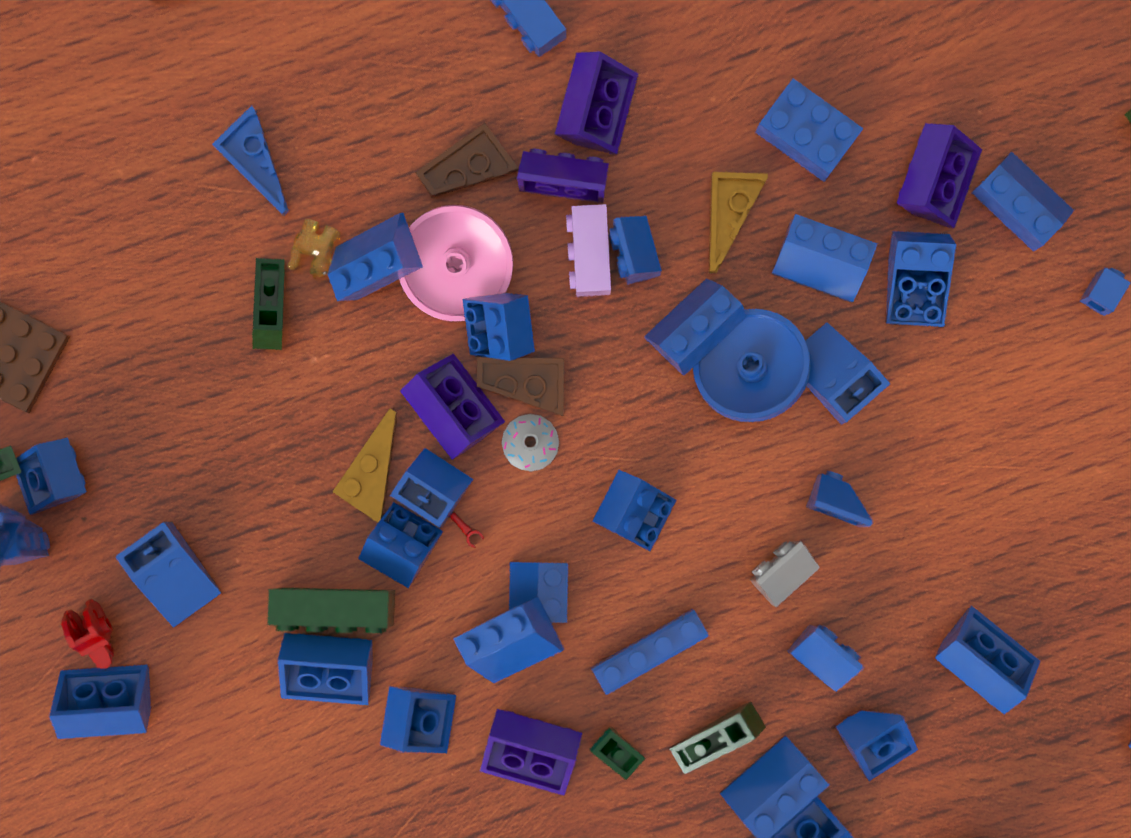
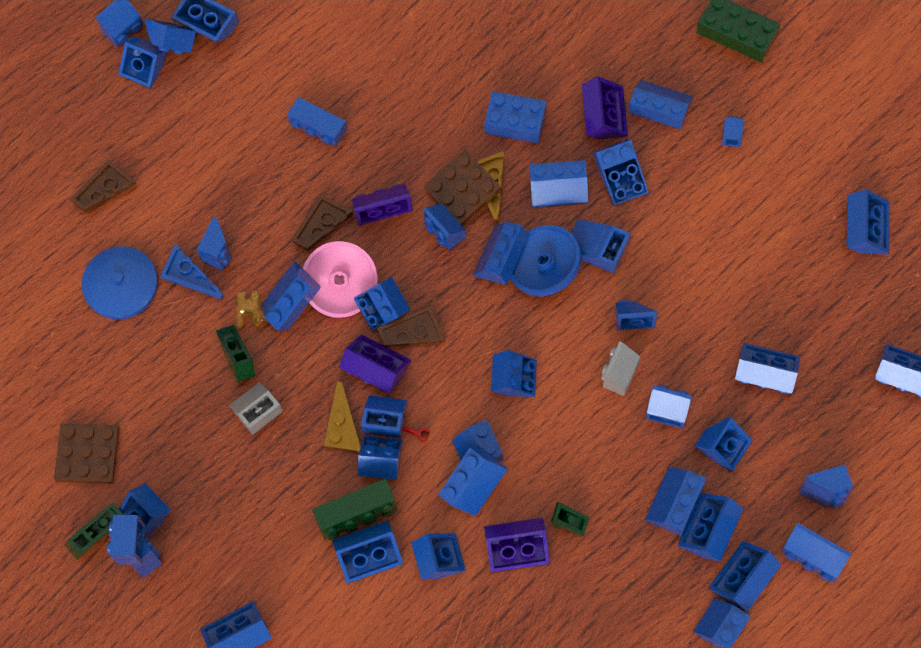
camera: 20 degrees left, 15 degrees down
red hinge [61,599,115,669] -> none
blue slope [115,522,222,627] -> none
light grey dish [502,414,559,471] -> none
dark purple slope [555,51,638,154] -> none
lavender brick [566,204,611,296] -> none
blue brick [591,609,709,695] -> none
dark green slope [670,702,766,774] -> none
none -> blue dish [82,246,158,320]
none -> blue slope [197,217,232,271]
none -> light grey slope [229,382,283,435]
none -> reddish brown plate [424,149,502,226]

